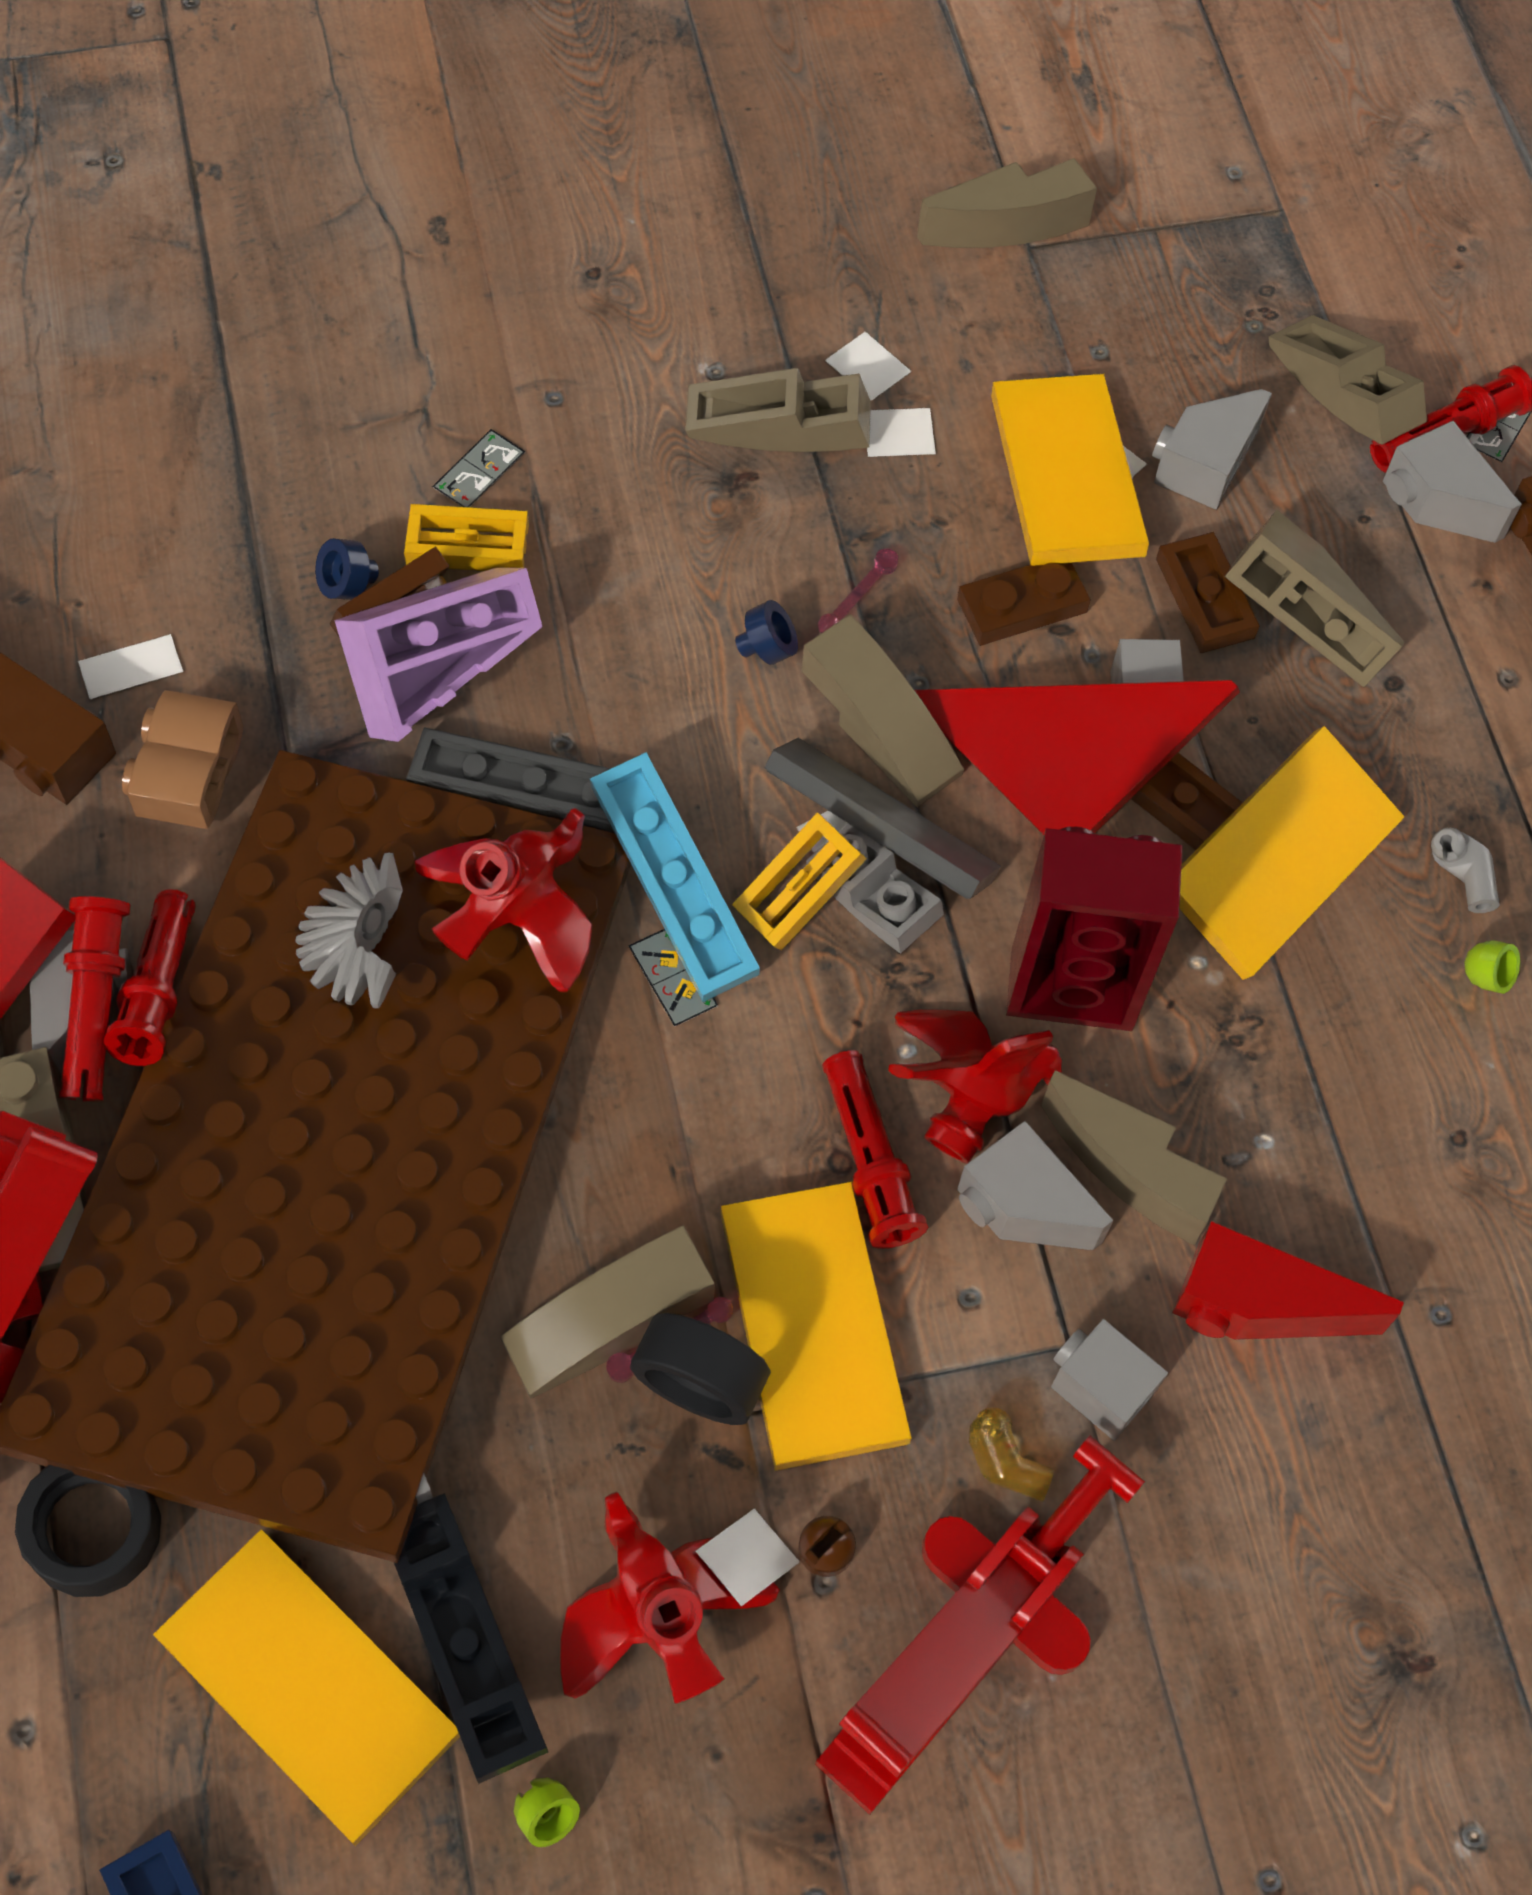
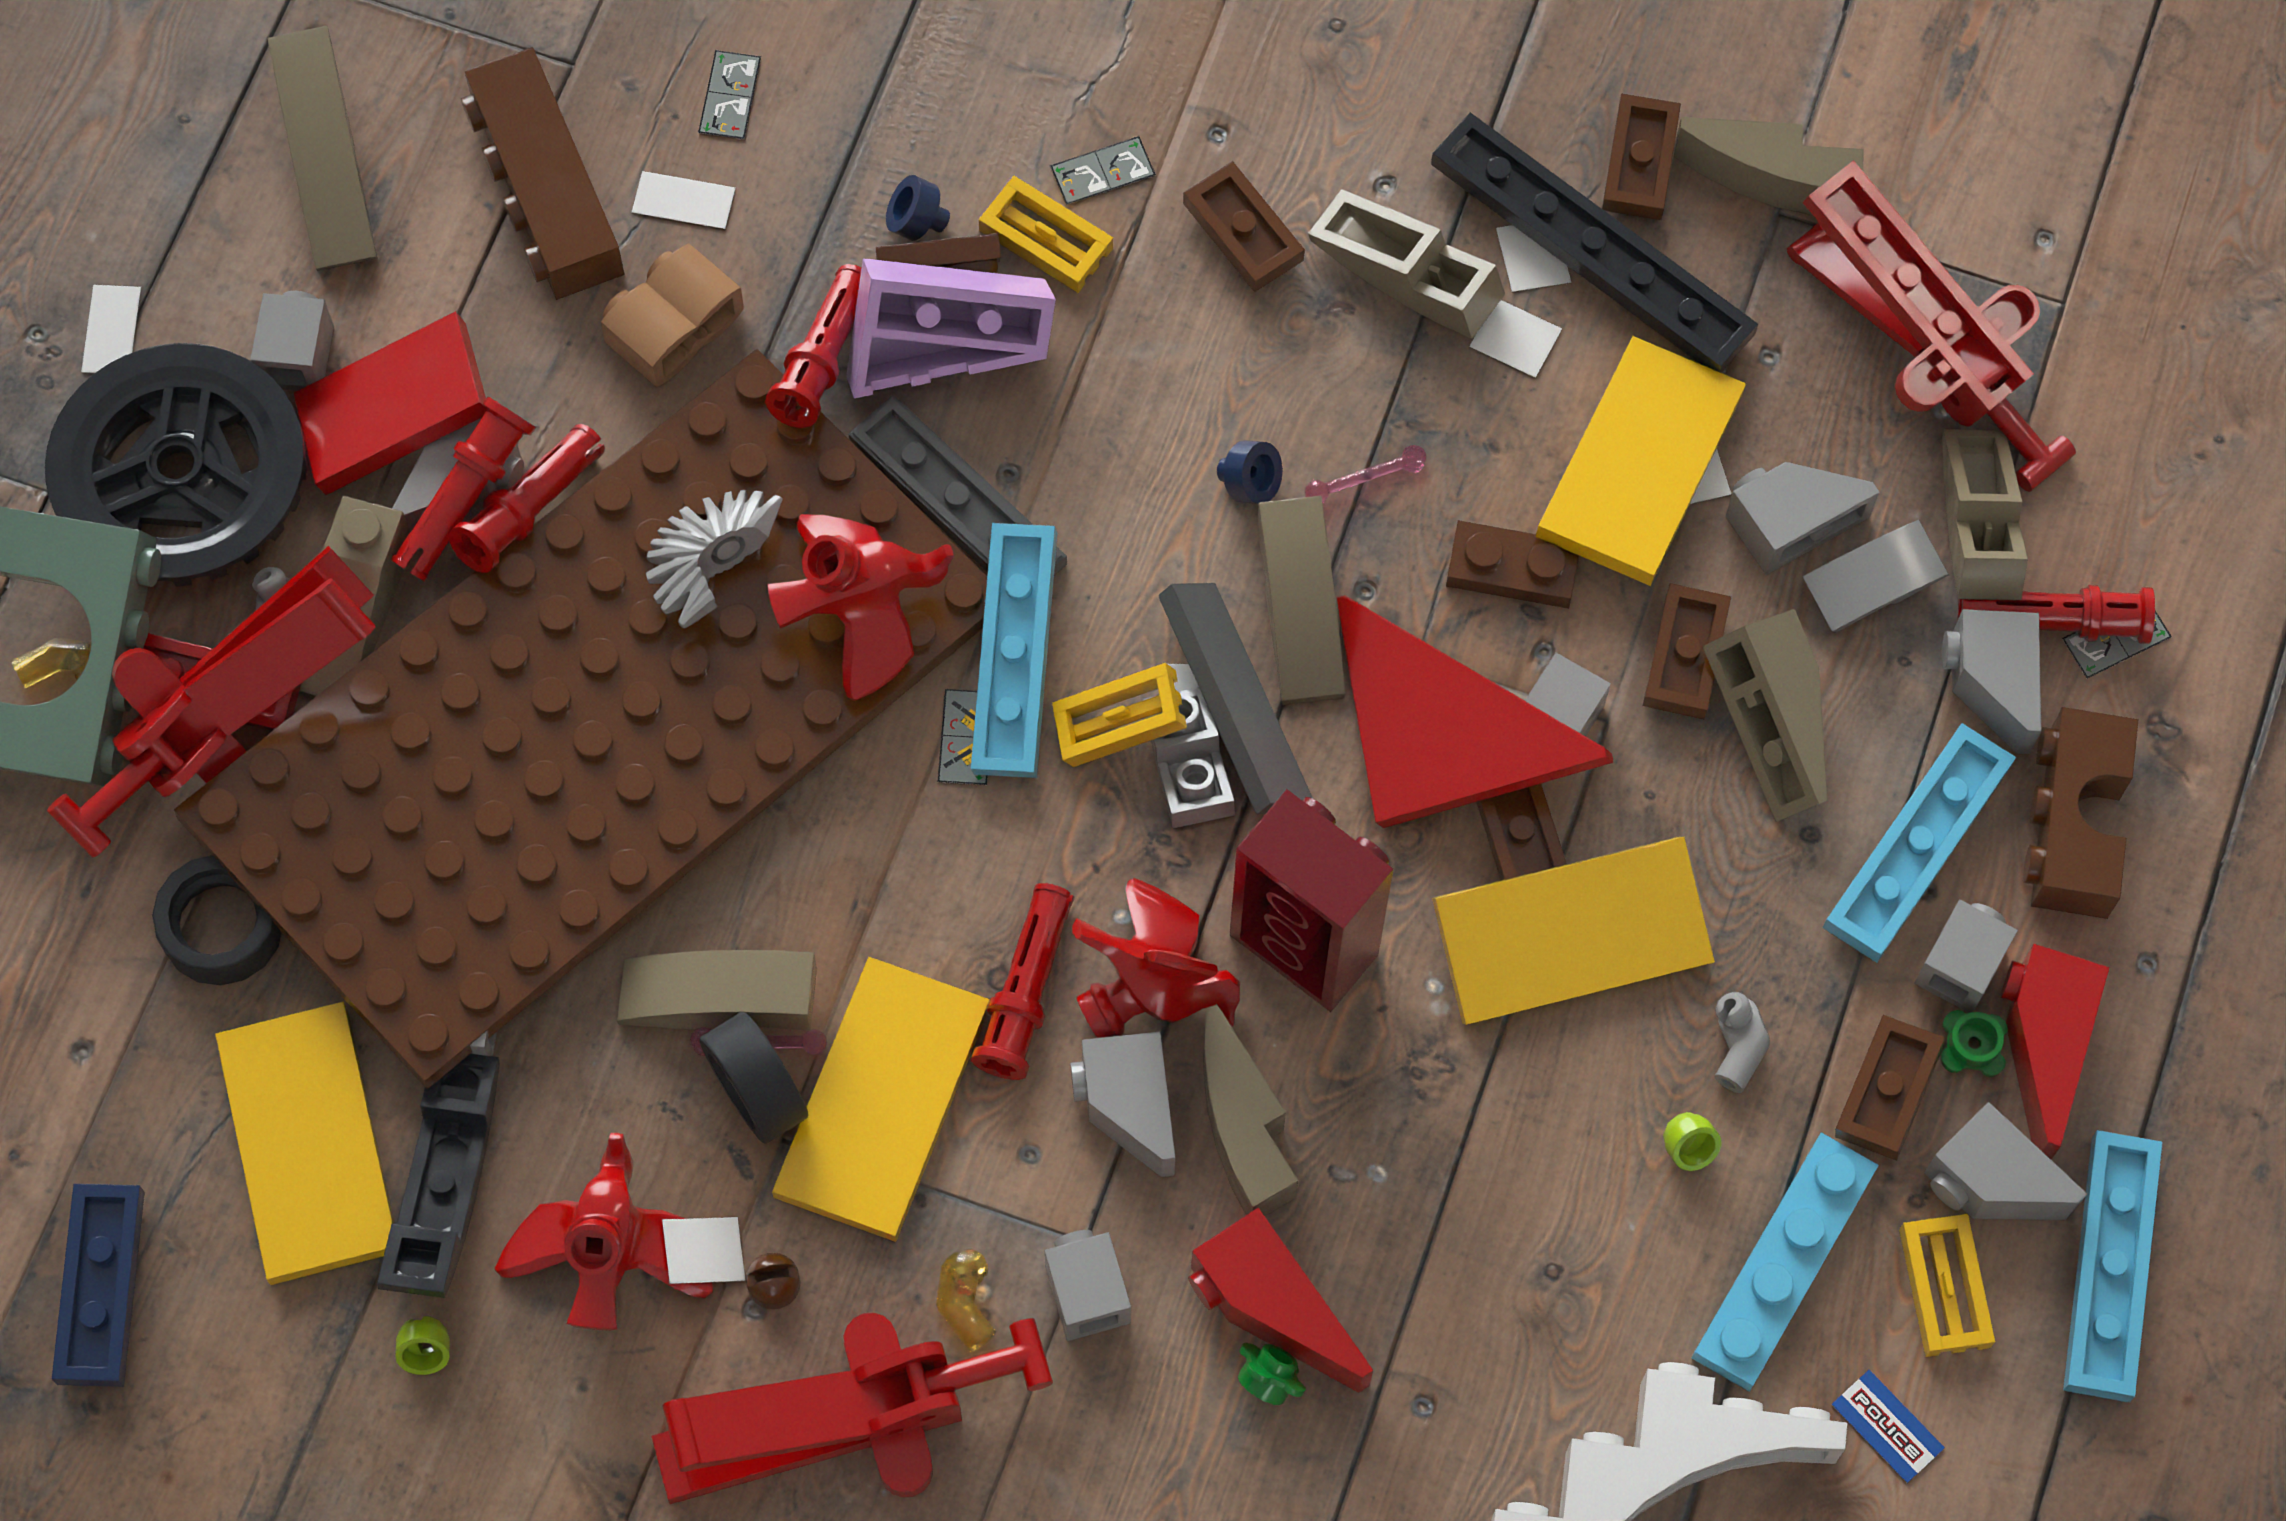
camera: 35 degrees right, 5 degrees up
none -> light grey sticker [698,50,761,139]
none -> red pin [765,264,862,428]
none -> reddish brown plate [1183,161,1305,292]
none -> green plate [1238,1343,1306,1405]
none -> black plate [1431,112,1758,373]
none -> reddish brown plate [1602,93,1681,220]
none -> red piece [1787,160,2076,492]
none -> light grey slope [1803,519,1949,633]
none -> medium azure plate [1823,723,2016,963]

